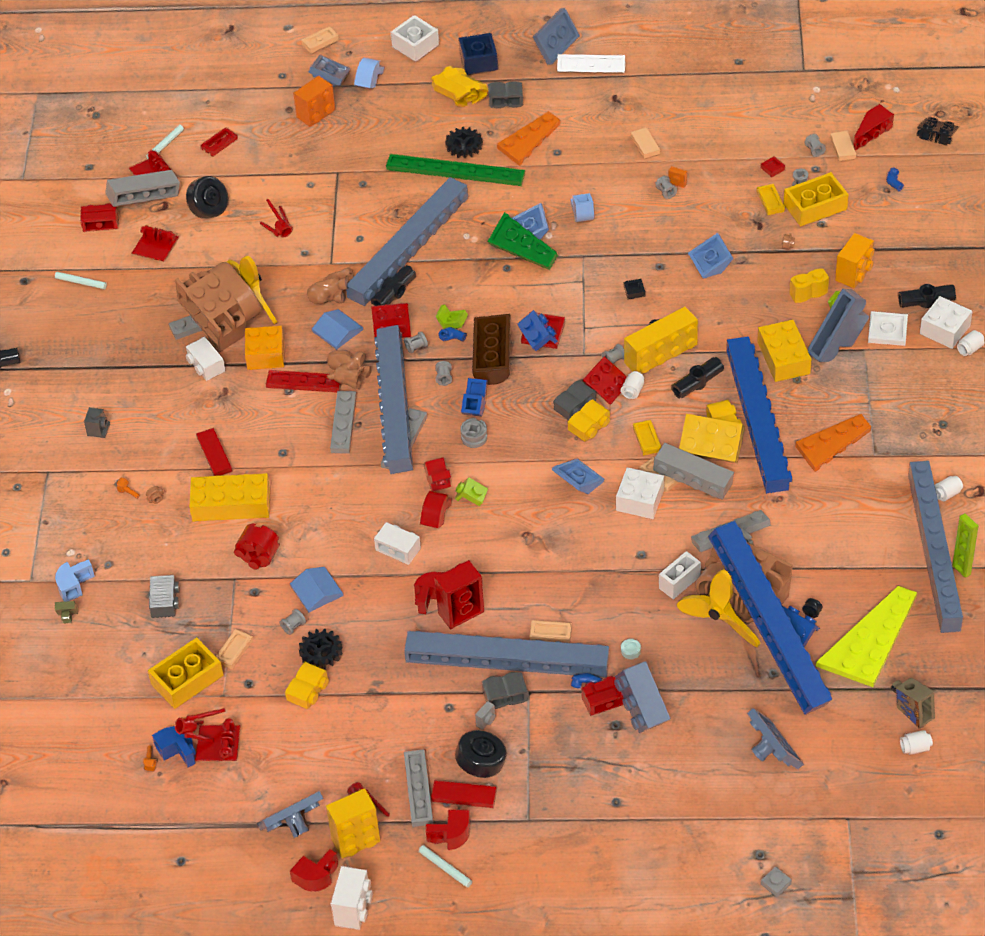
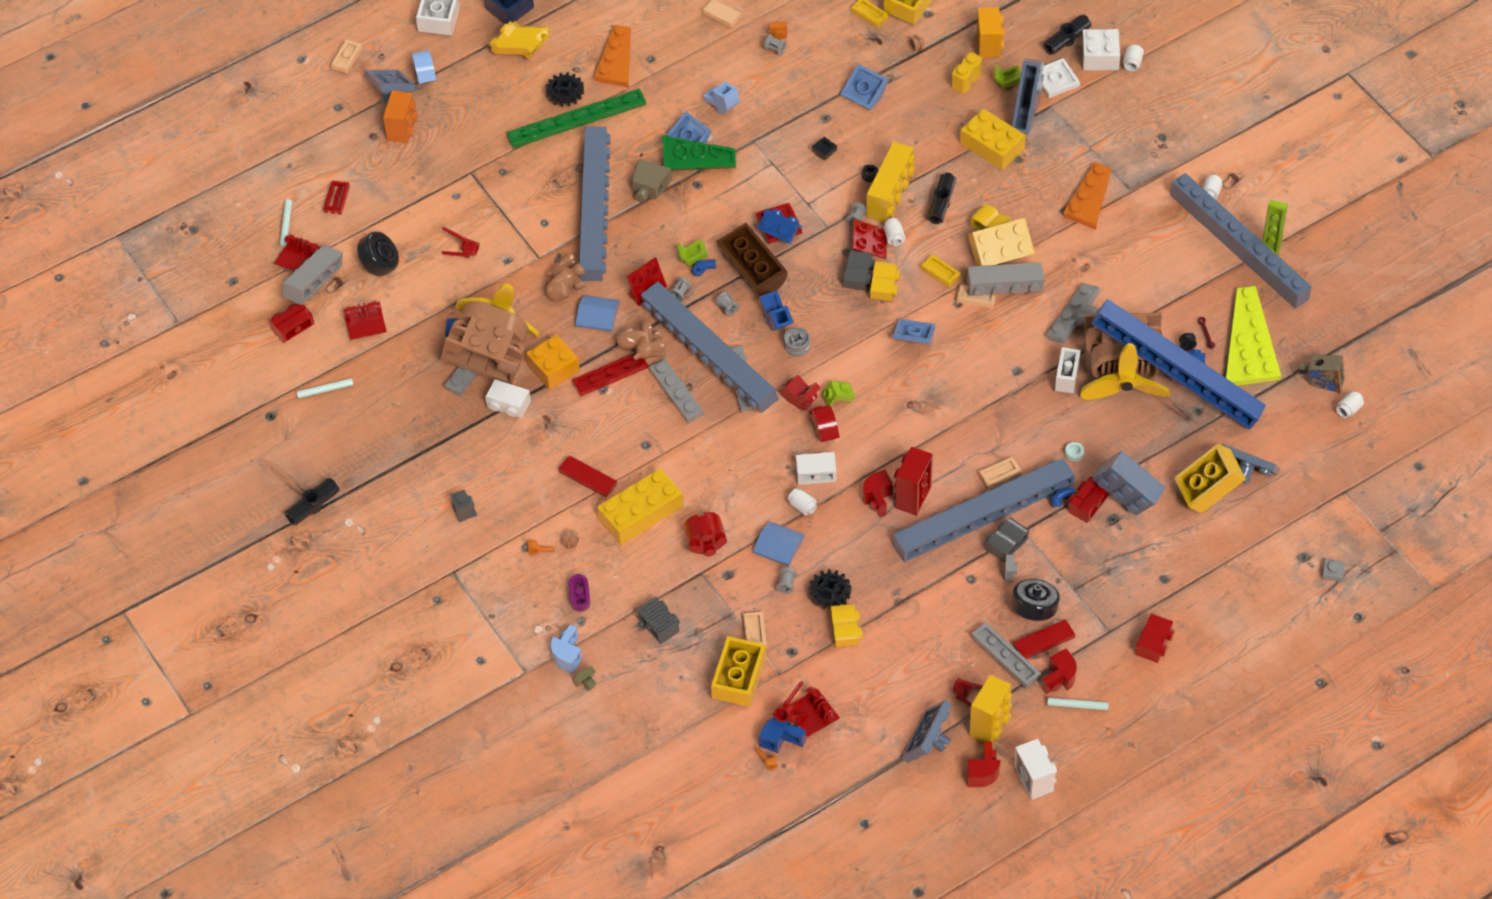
camera: 35 degrees left, 5 degrees up
black piece [371,265,416,306] -> none
dark grey brick [488,81,523,108] -> none
white brick [616,467,664,519] -> none
blue brick [726,336,792,494] -> none
none -> magenta plate [569,574,590,612]
none -> dark tan torso [632,159,672,202]
none -> white brick [788,488,817,516]
none -> red brick [1135,613,1175,663]
none -> yellow brick [1174,444,1246,513]
none -> dark red hinge [1198,317,1215,349]

